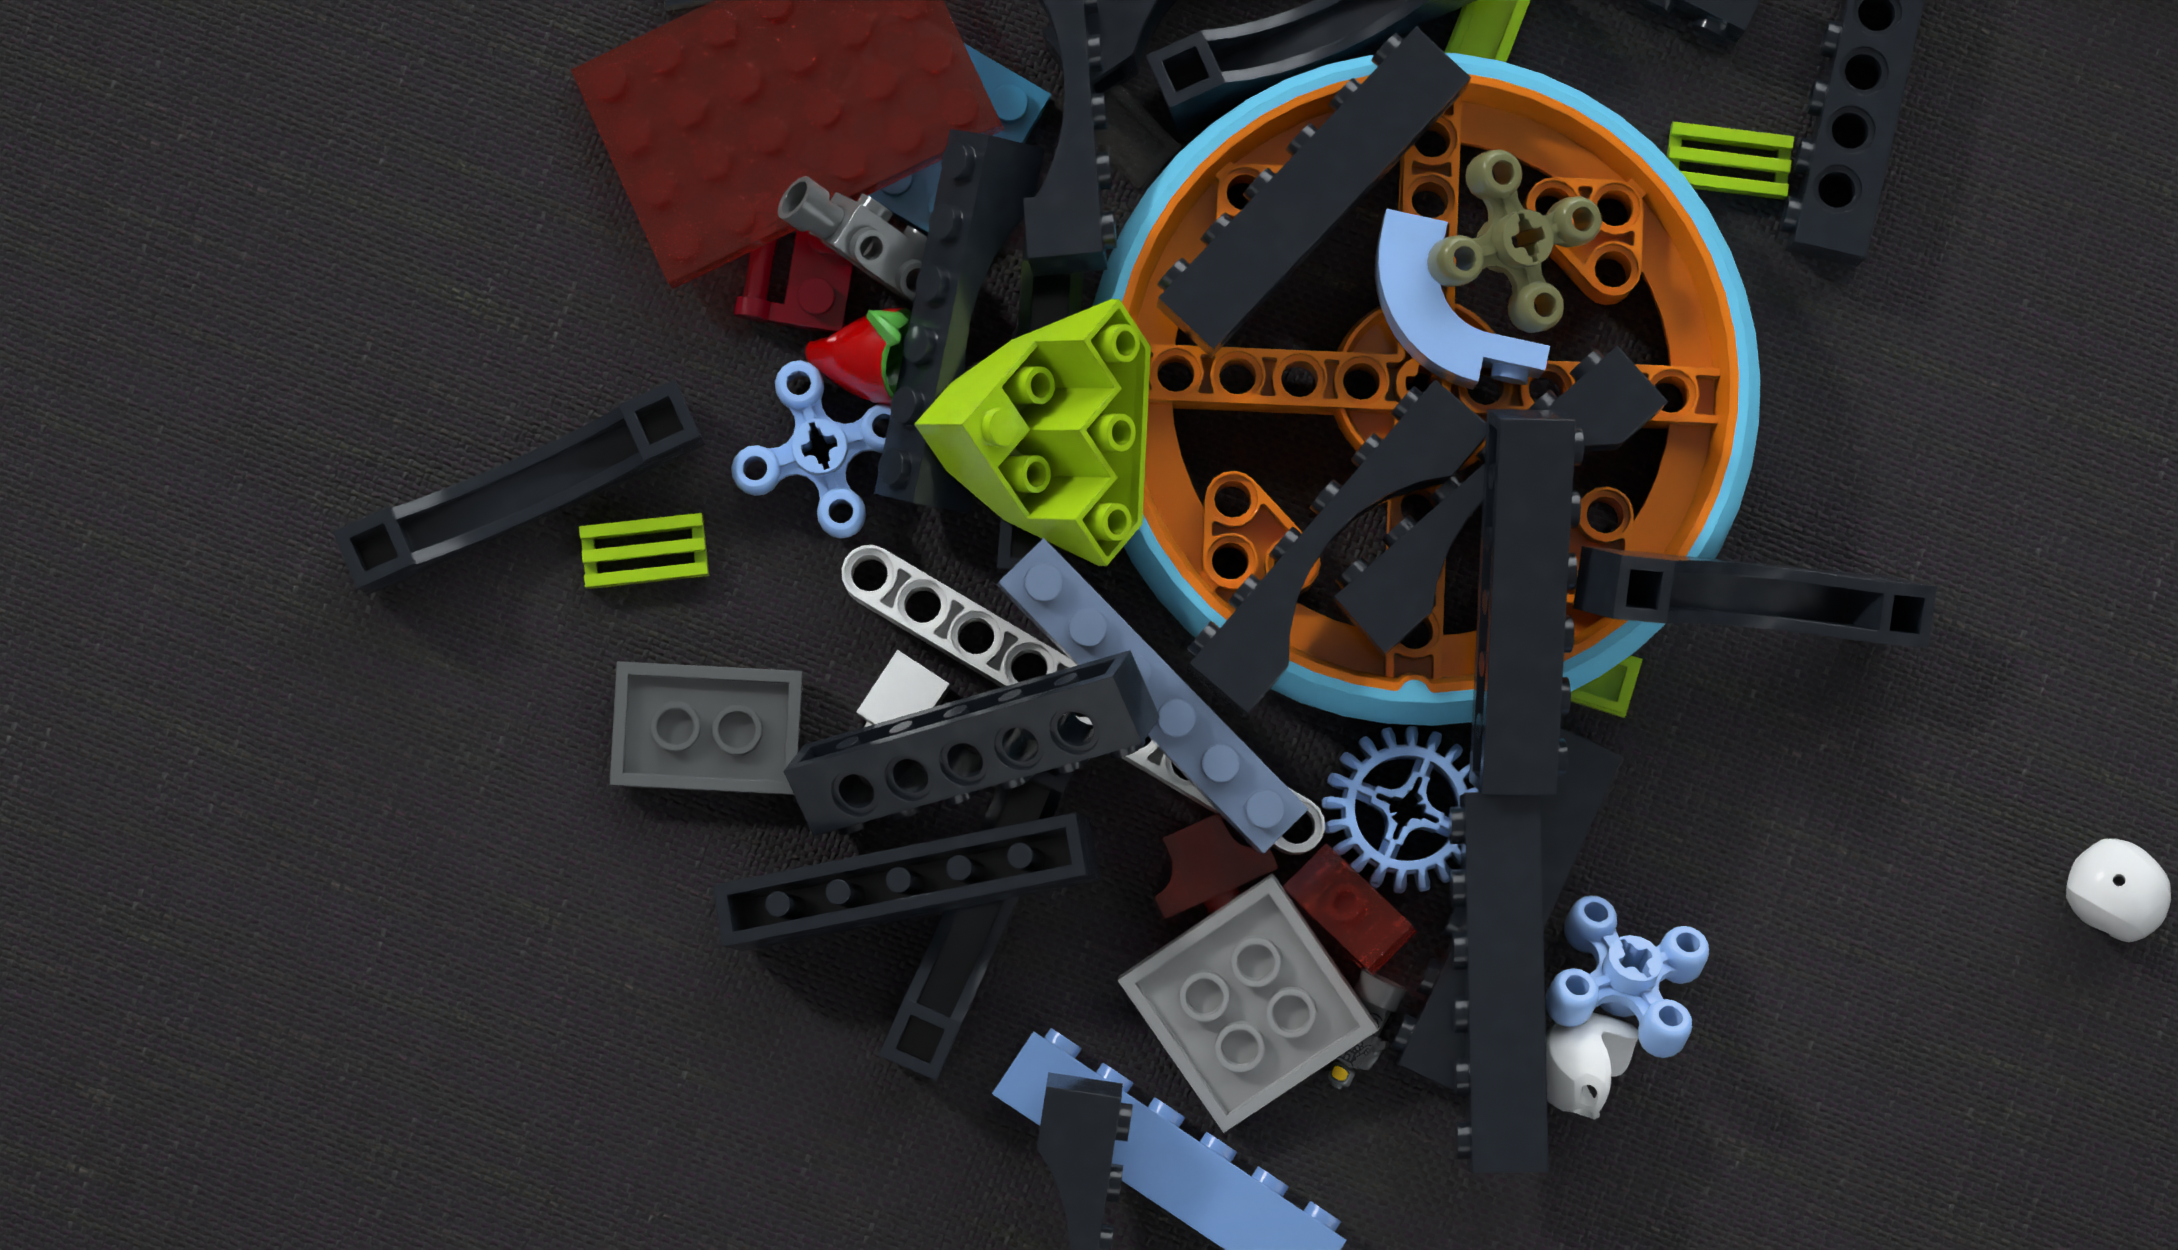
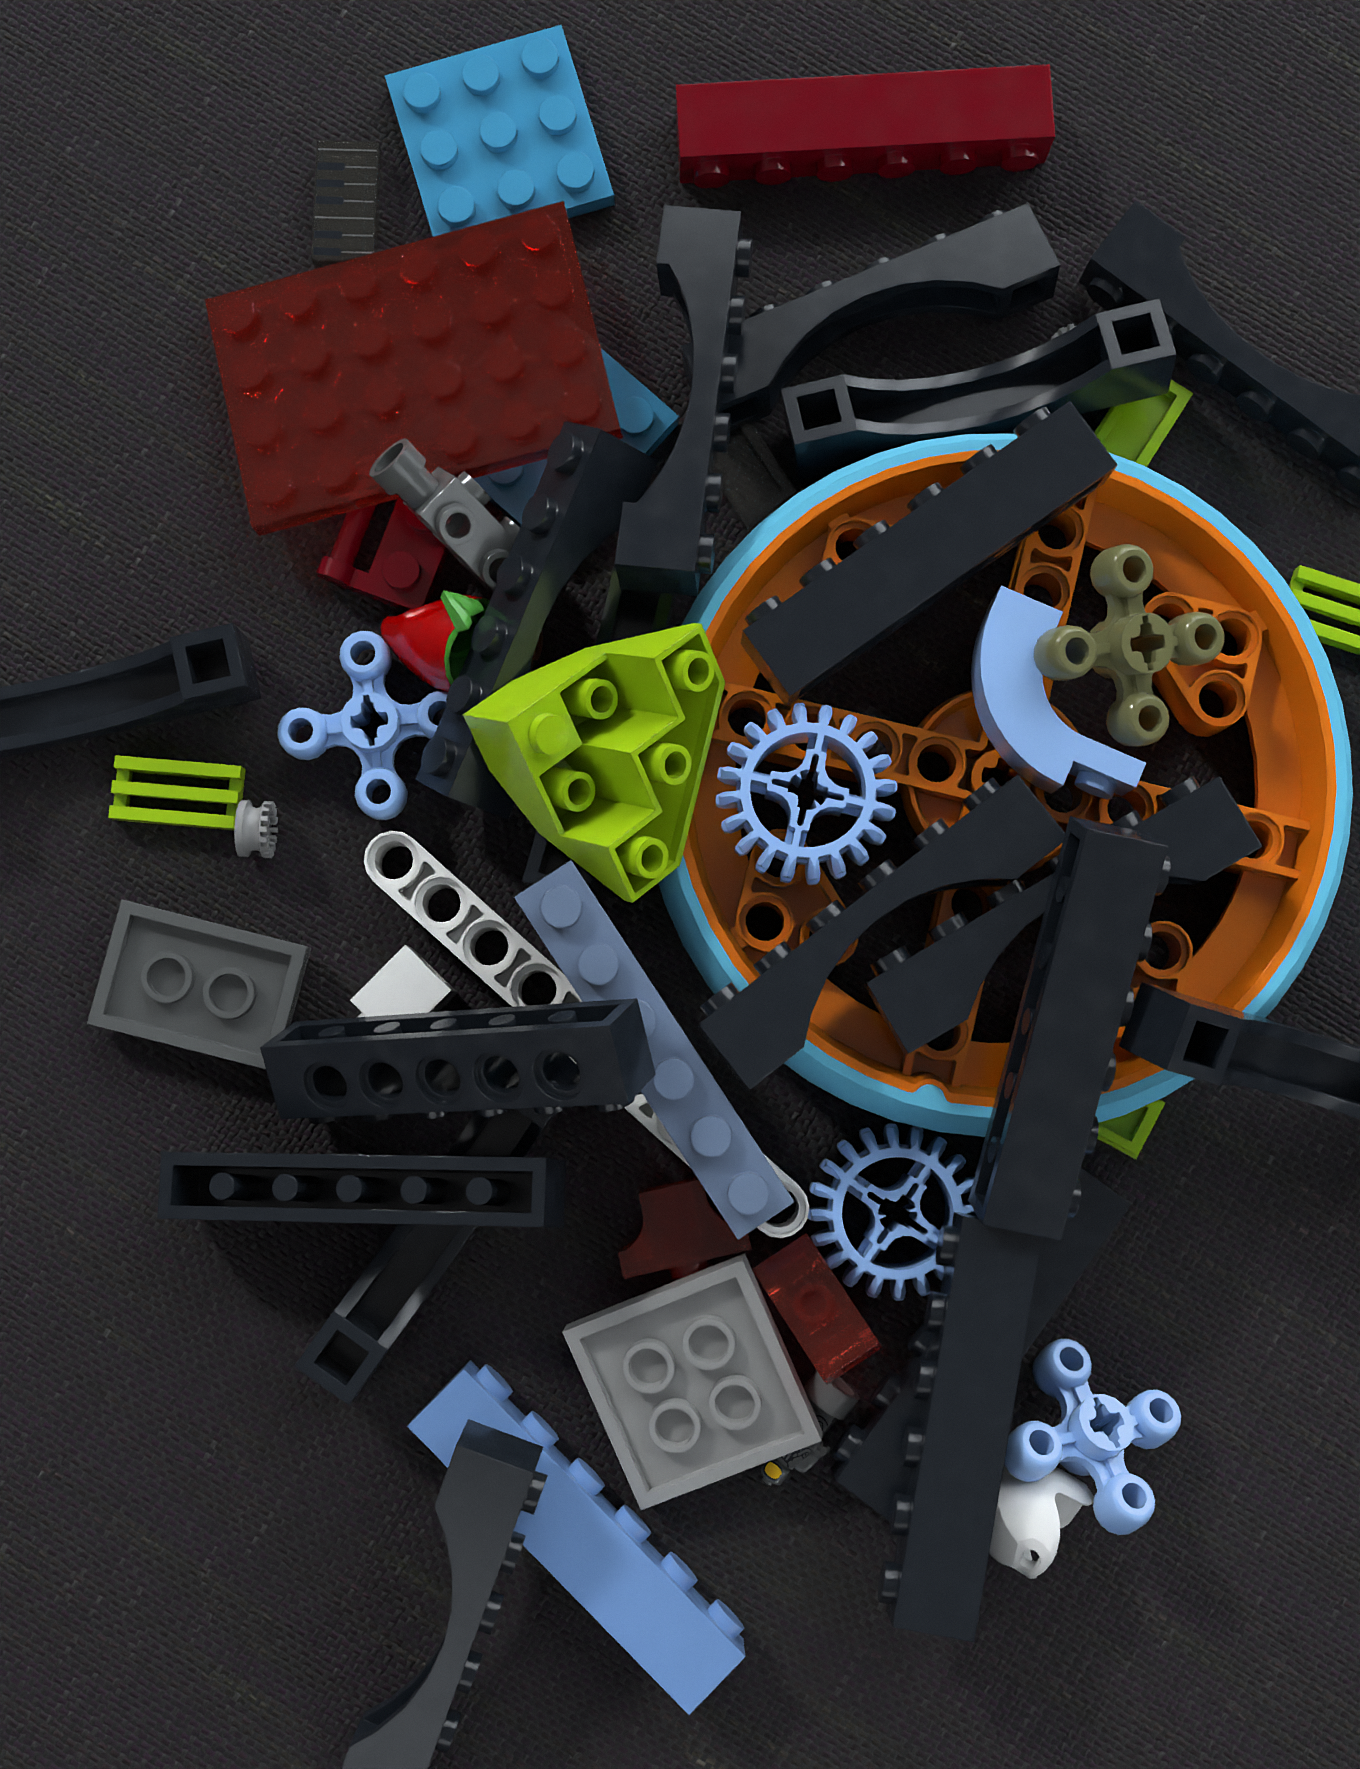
camera: 15 degrees right, 0 degrees up
none -> light grey bush [234,800,278,858]
none -> light blue gear [715,703,897,885]

